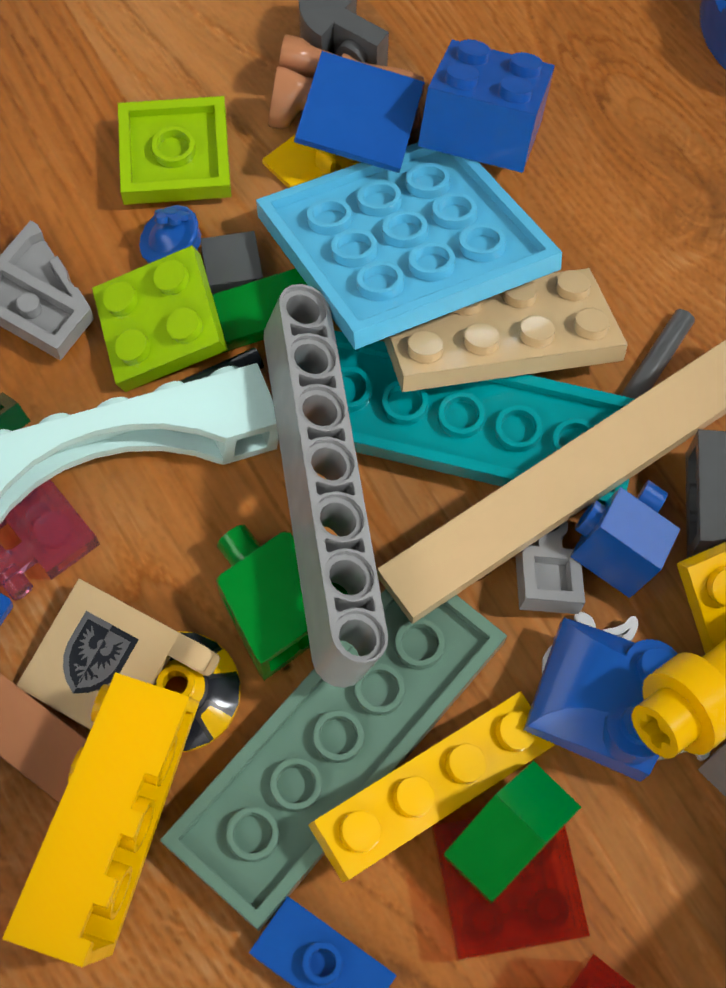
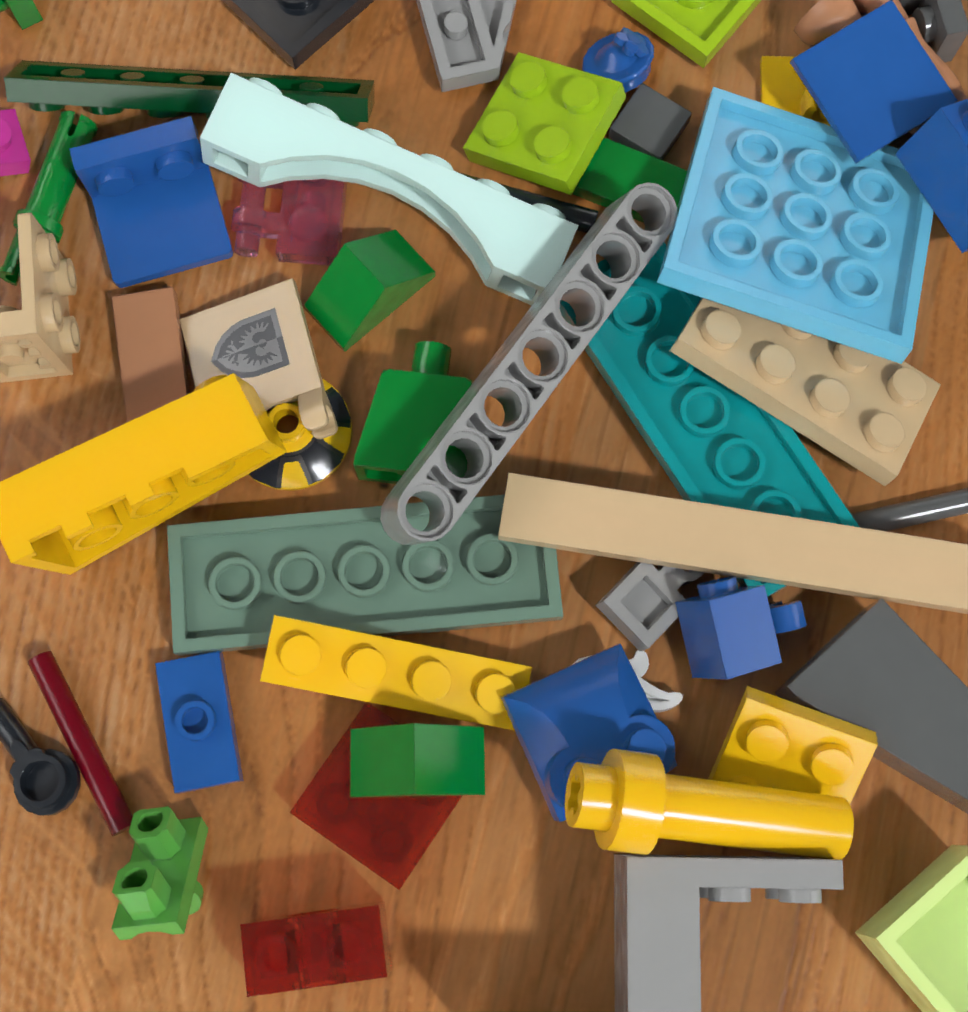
camera: 45 degrees right, 10 degrees up
none -> green slope [304,229,436,352]

